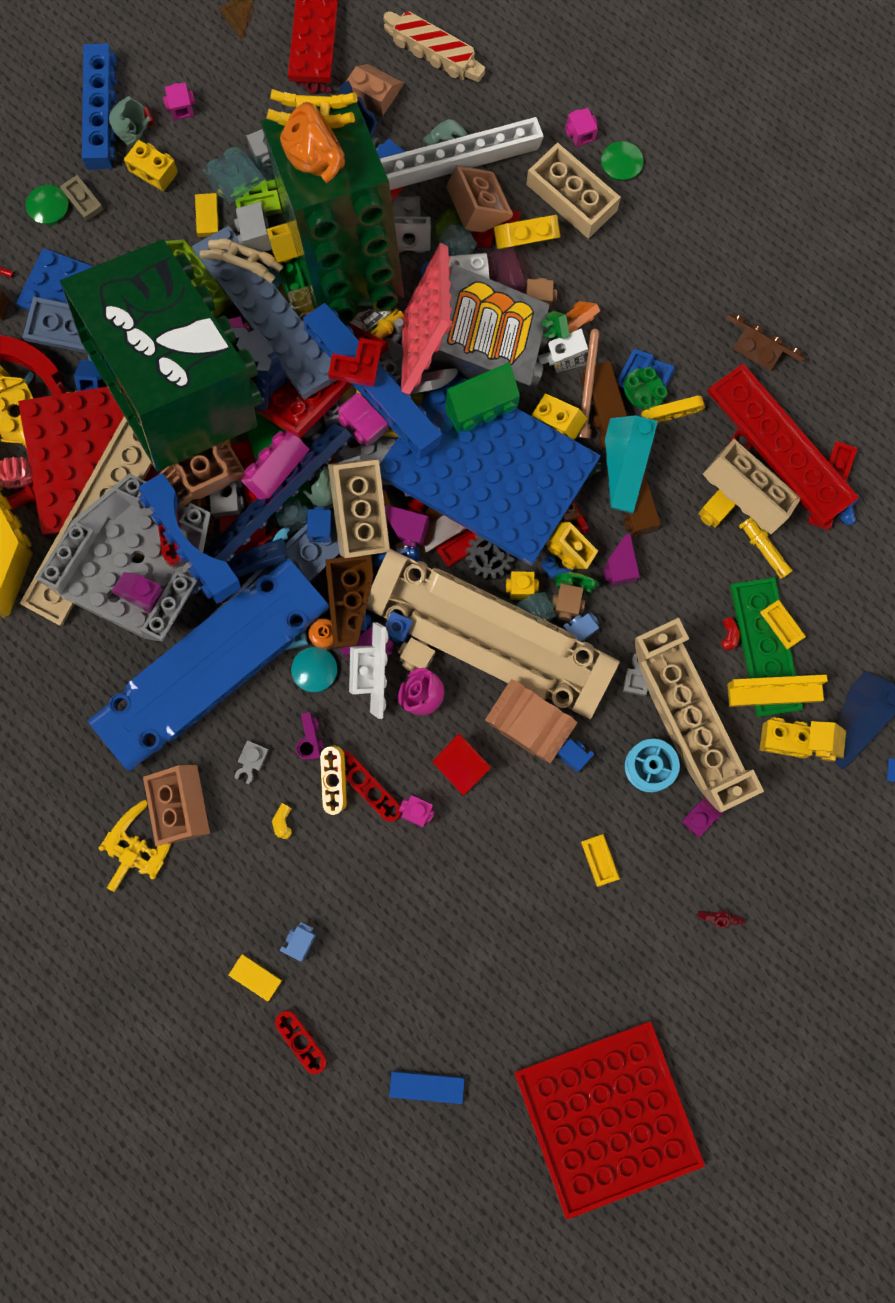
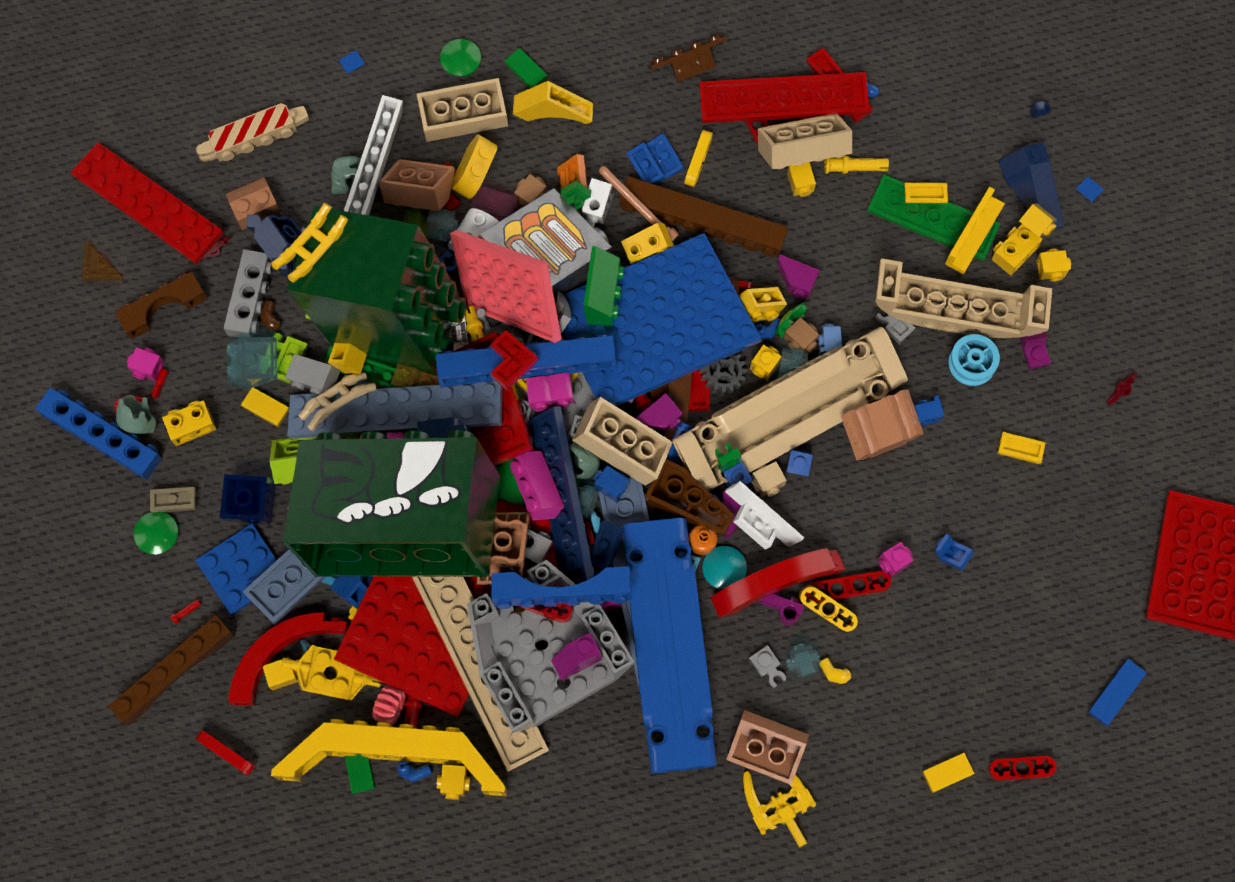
camera: 55 degrees left, 5 degrees down
orange piece [280,102,345,183] -> none
medium blue brick [280,922,317,962] -> none
dark pink cylinder [398,668,445,716] -> none
red piece [432,733,492,796] -> none
dark pink brick [565,107,598,147] -> none
teal wedge [605,415,658,514] -> none
green dish [624,367,667,410] -> none
red arm [721,617,741,651] -> none
none -> reddish brown arch [115,272,208,340]
none -> red pin [151,369,169,399]
none -> clear blue brick [220,474,275,524]
none -> blue piece [339,51,365,74]
none -> green tile [505,48,548,88]
none -> yellow arch [513,81,593,124]
none -> red arch [710,548,845,618]
none -> green tile [715,443,741,473]
none -> clear light blue brick [785,643,820,680]
none -> blue brick [786,449,813,476]
none -> blue bracket [935,534,974,571]
none -> yellow brick [1036,249,1071,281]

